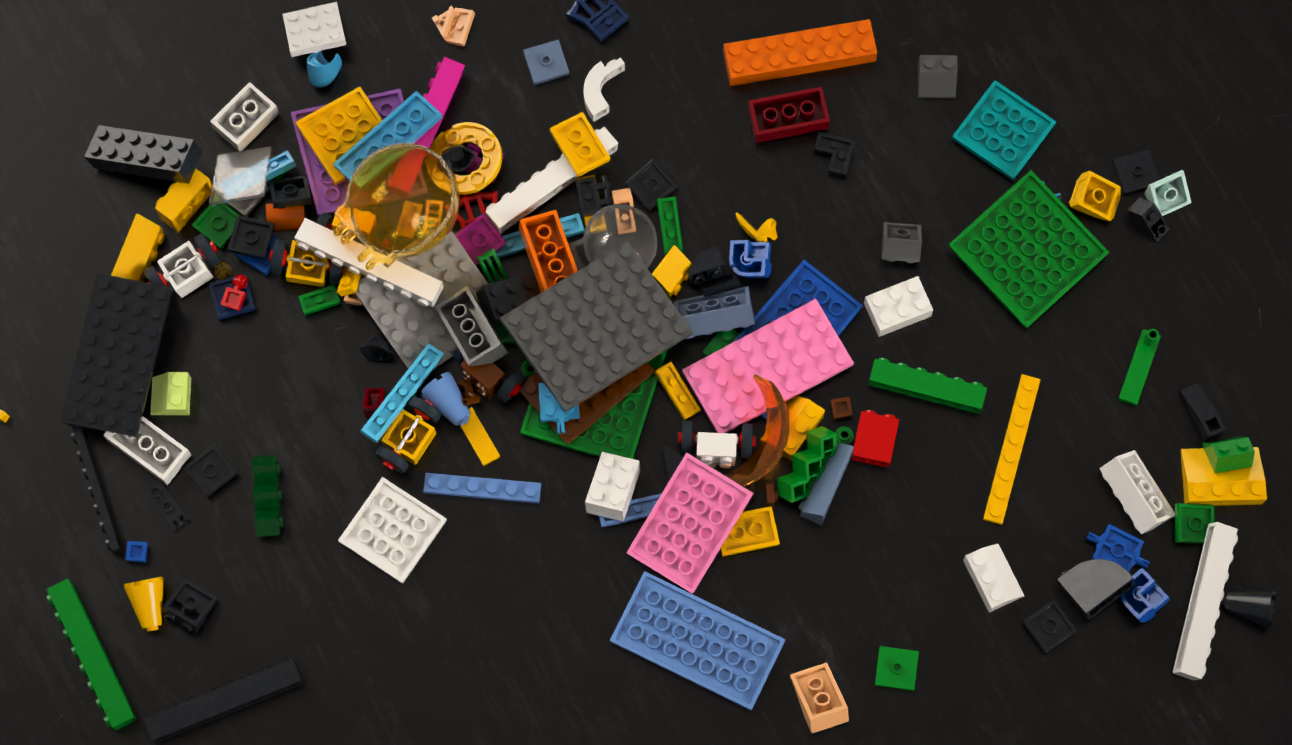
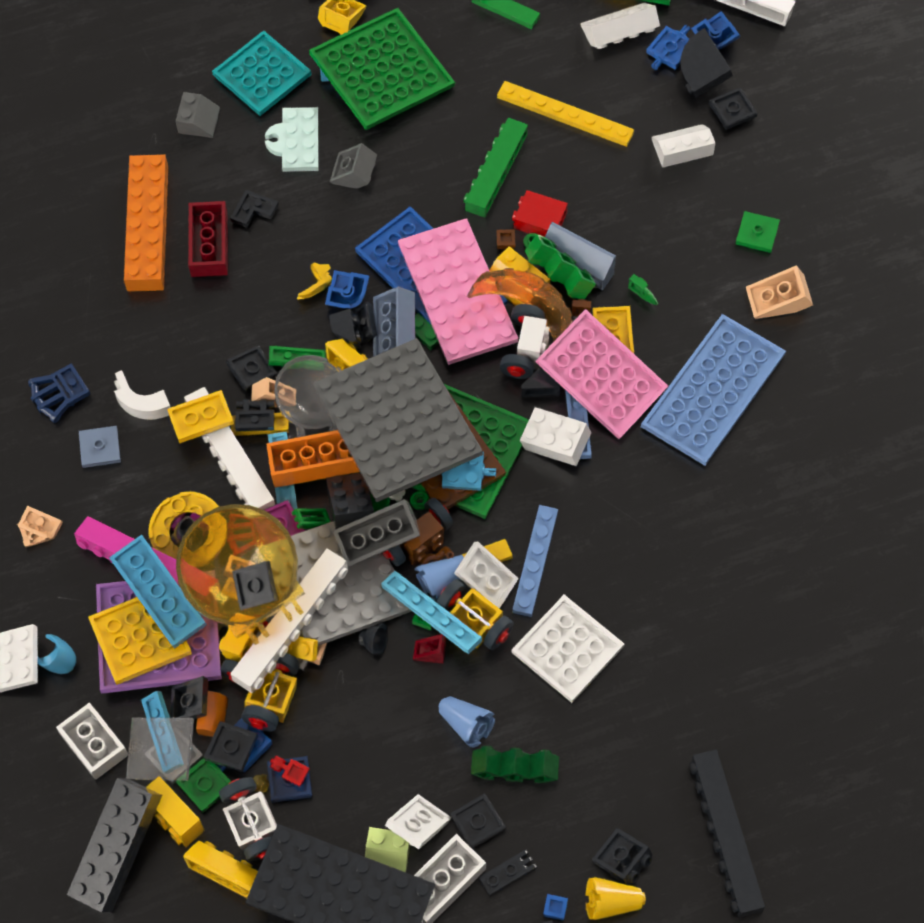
camera: 80 degrees left, 10 degrees down
green plate [298,284,341,315] -> none
yellow tile [654,362,701,421] -> none
white brick [864,276,933,337] -> none
none -> black plate [232,561,278,611]
none -> light aqua plate [265,107,318,172]
none -> white plate [385,795,451,849]
none -> medium blue cone [439,696,495,748]
none -> white plate [454,542,519,608]
none -> green plate [628,274,658,305]

